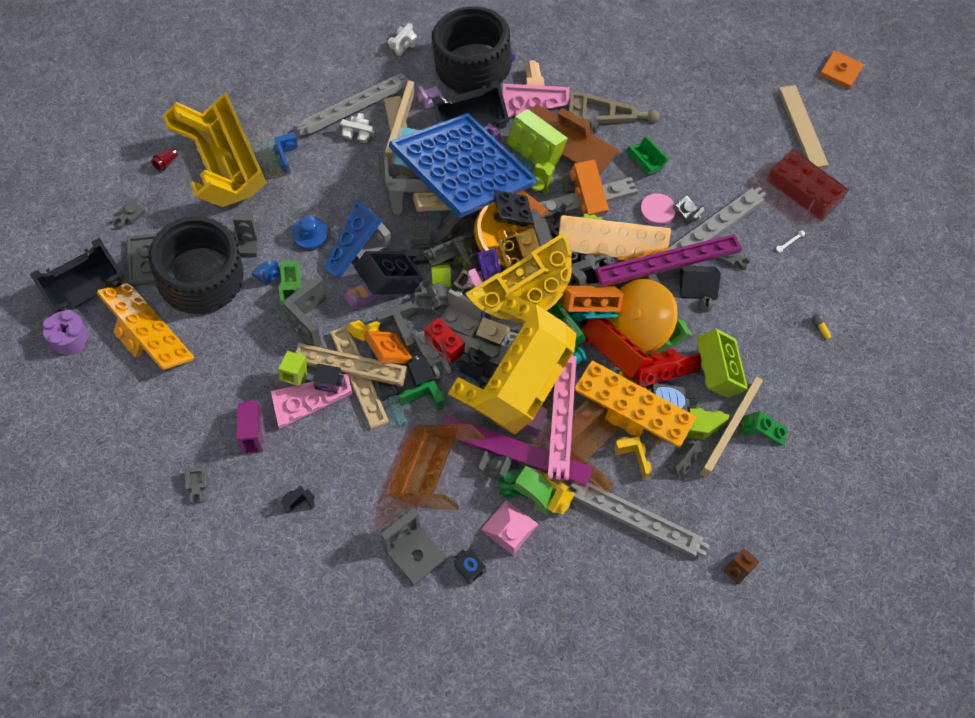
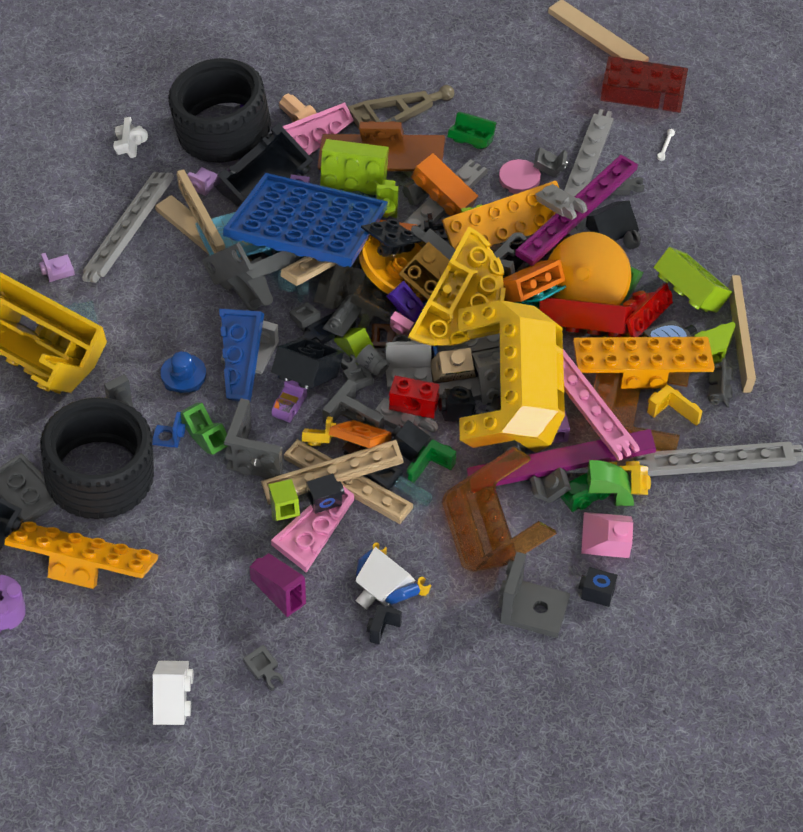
camera: 30 degrees left, 10 degrees down
blue bracket [273,132,298,175] -> none
white hips [341,113,375,144] -> none
green bracket [740,411,787,446] -> none
piece [811,313,832,340] -> none
none -> lavender bracket [39,253,75,282]
none -> white brick [153,661,193,725]
none -> white torso [355,542,431,610]
none -> light grey hinge [535,184,588,220]

